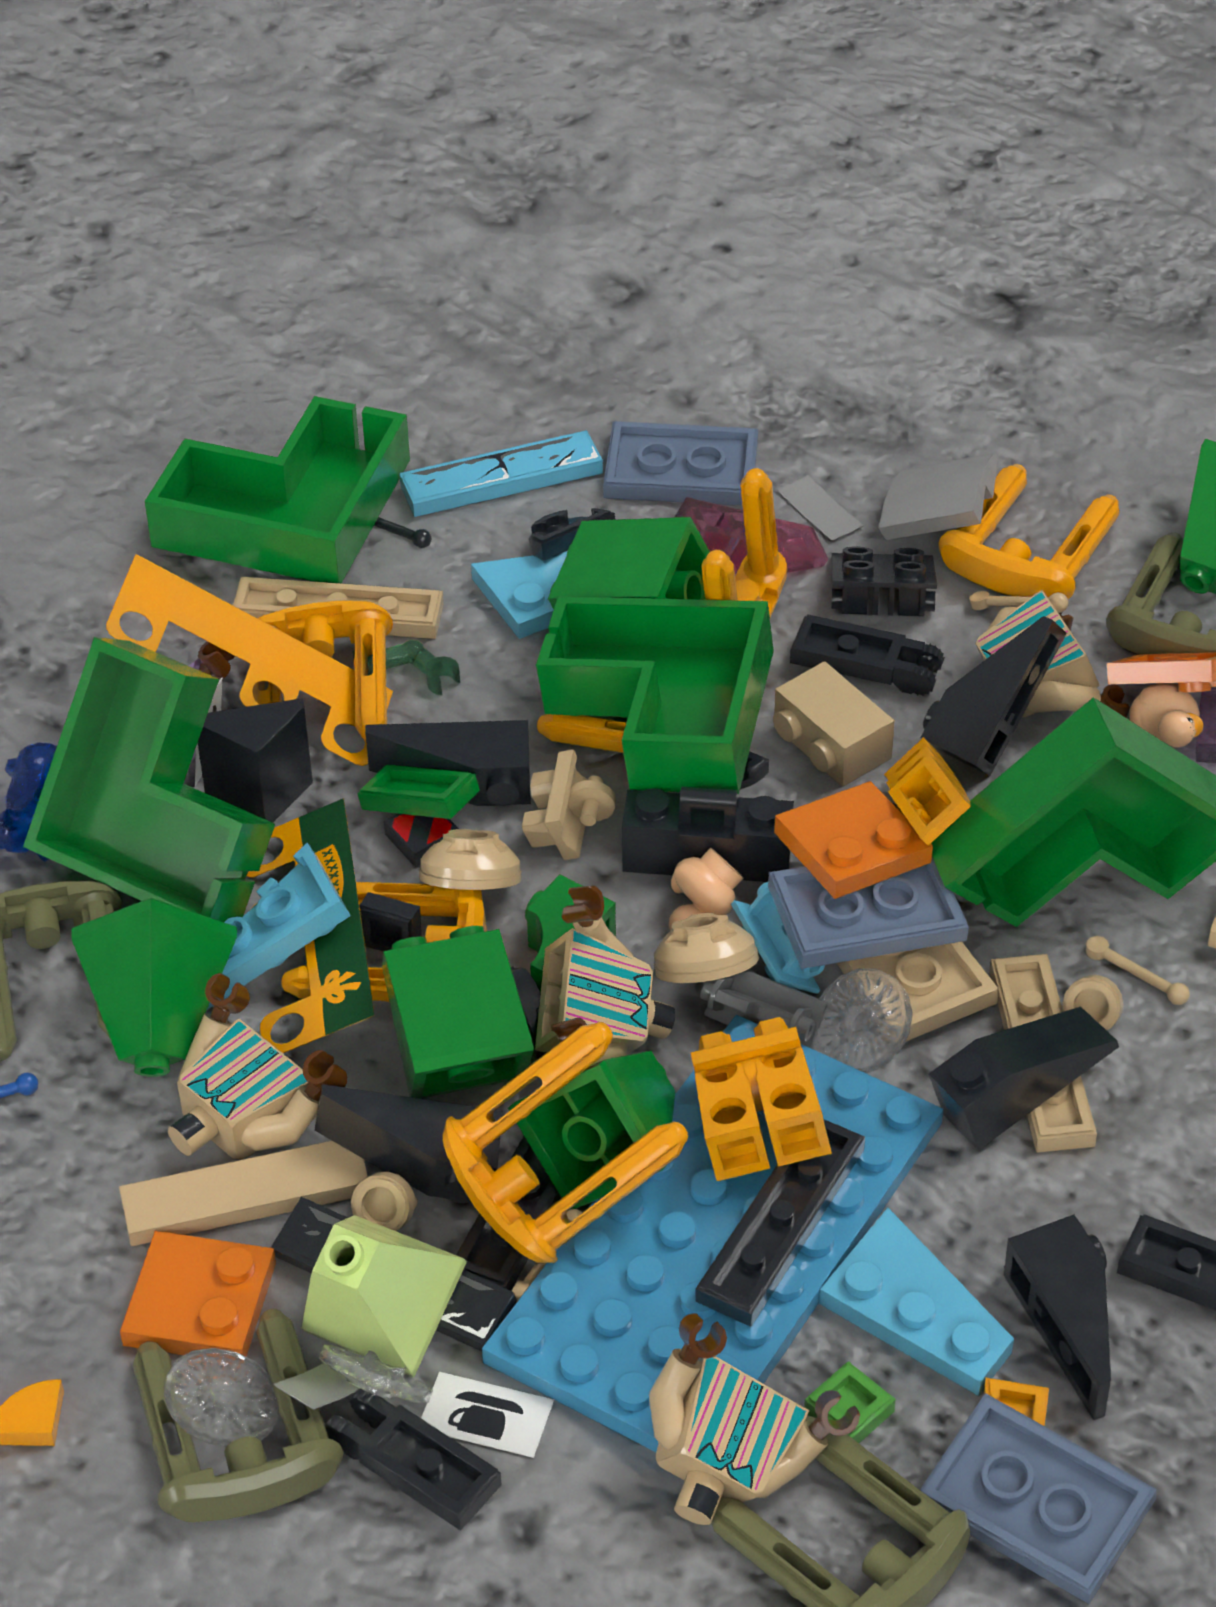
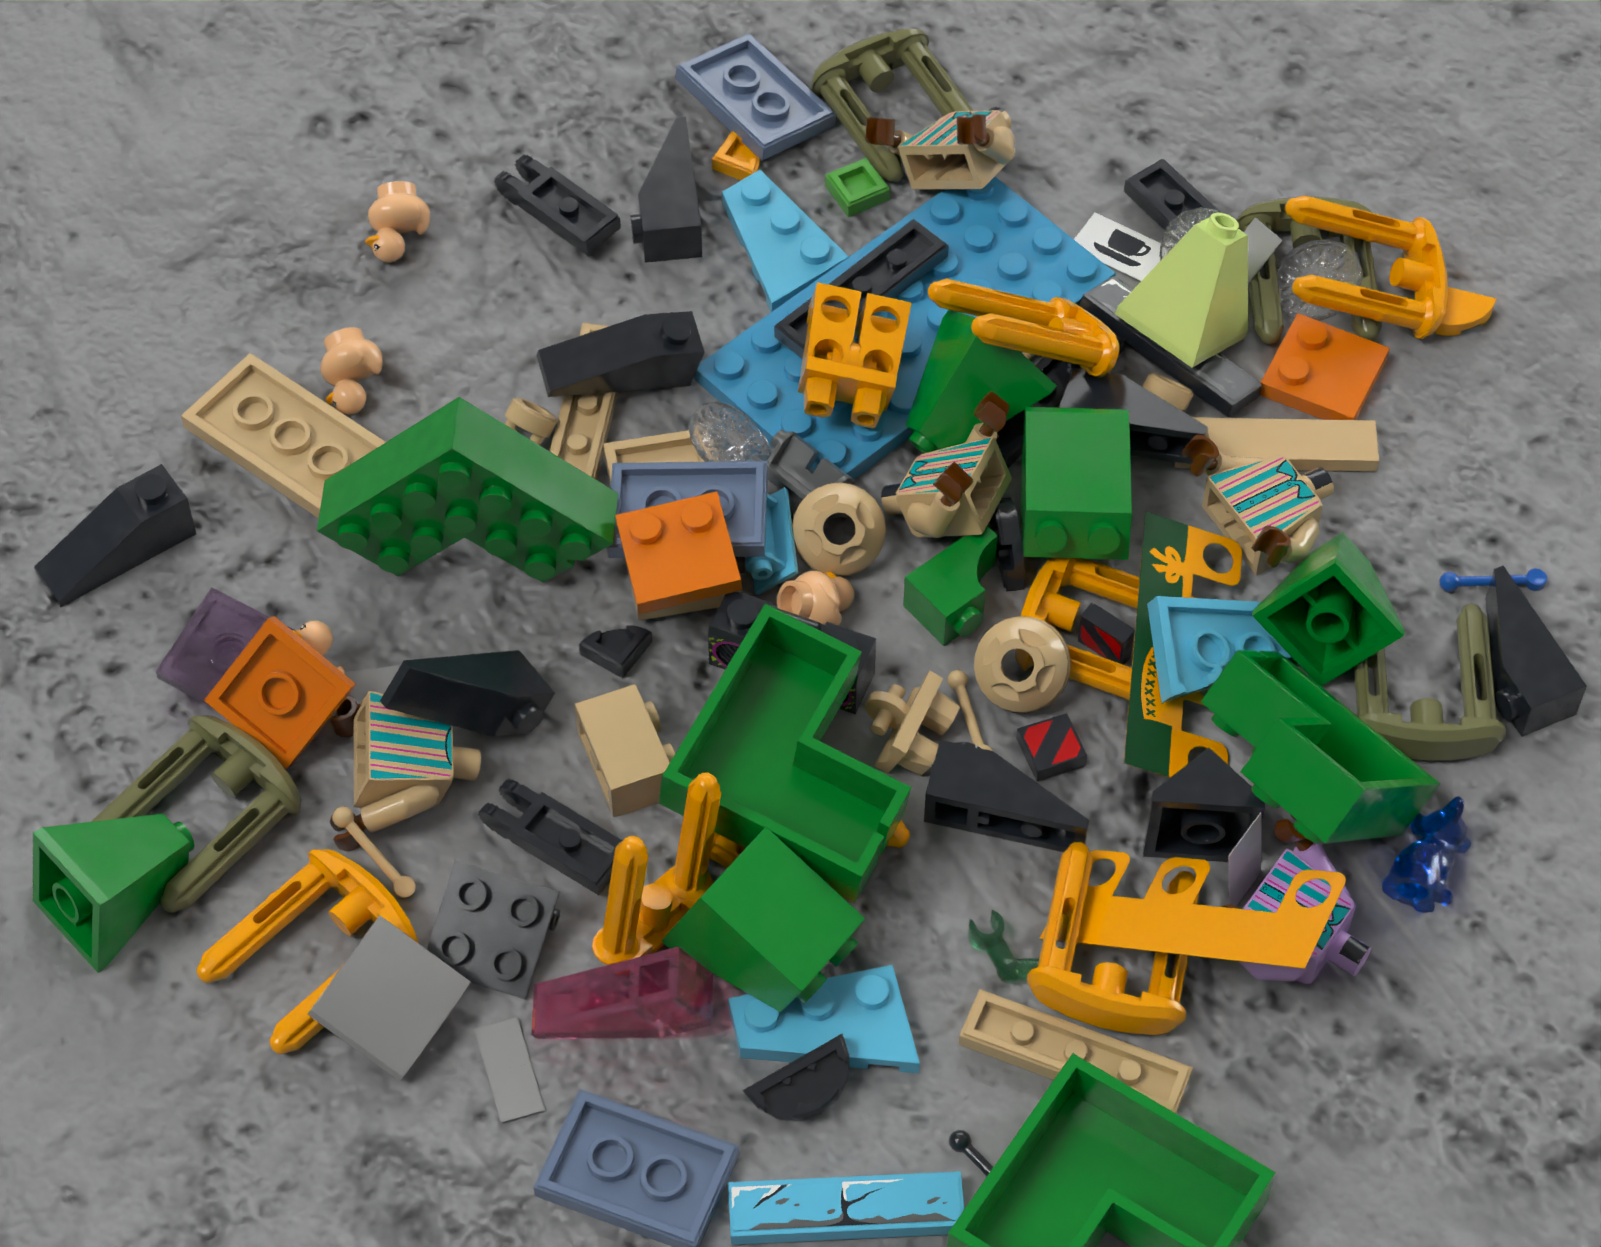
camera: 165 degrees left, 10 degrees up
green tile [357,765,480,819] -> none
light orange slope [884,737,971,846] -> none
none -> tan hinge [947,670,993,751]
none -> light orange piece [1285,195,1448,339]

